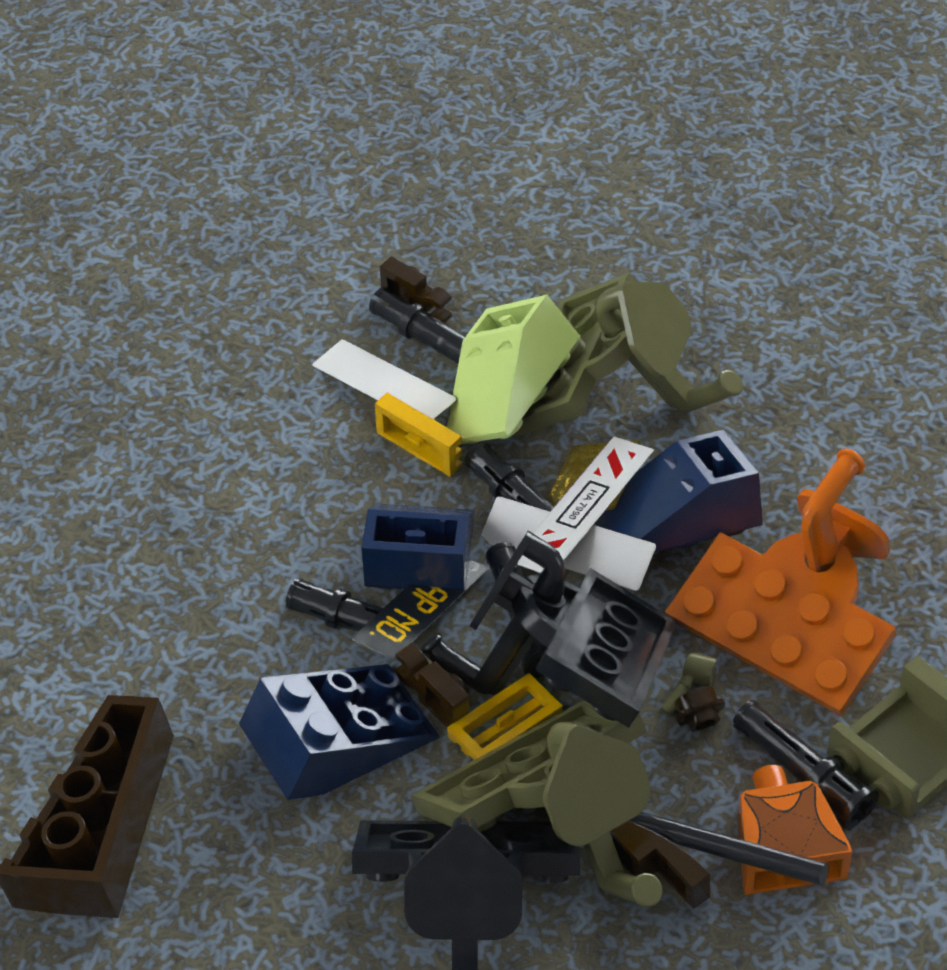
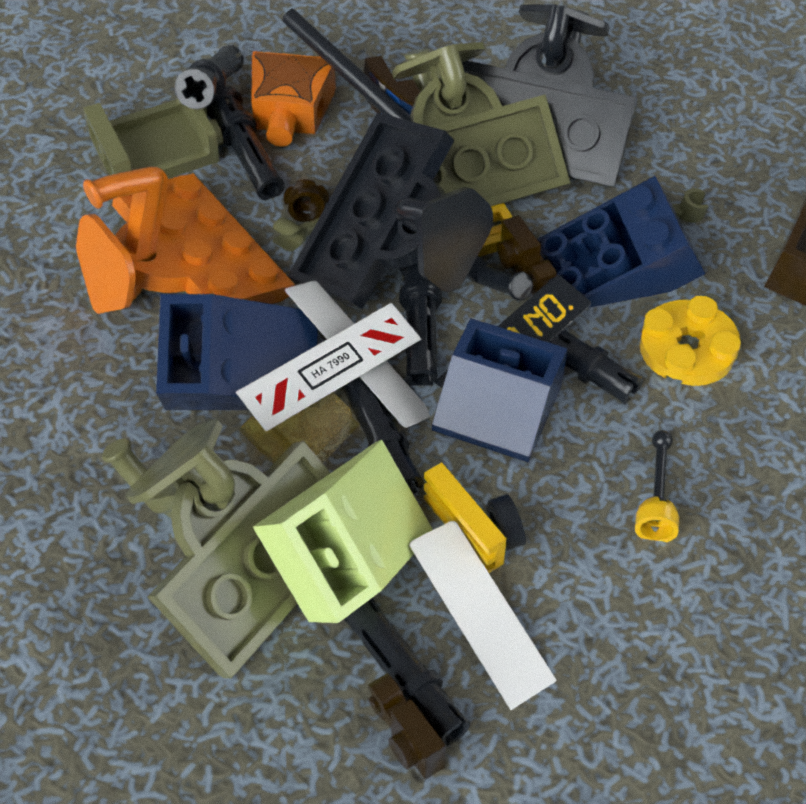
camera: 165 degrees left, 5 degrees up
none -> black pin [175,45,244,109]
none -> black tile [487,494,526,551]
none -> yellow hinge [635,430,679,542]
none -> yellow plate [639,296,741,386]
none -> olive hand [672,188,709,223]

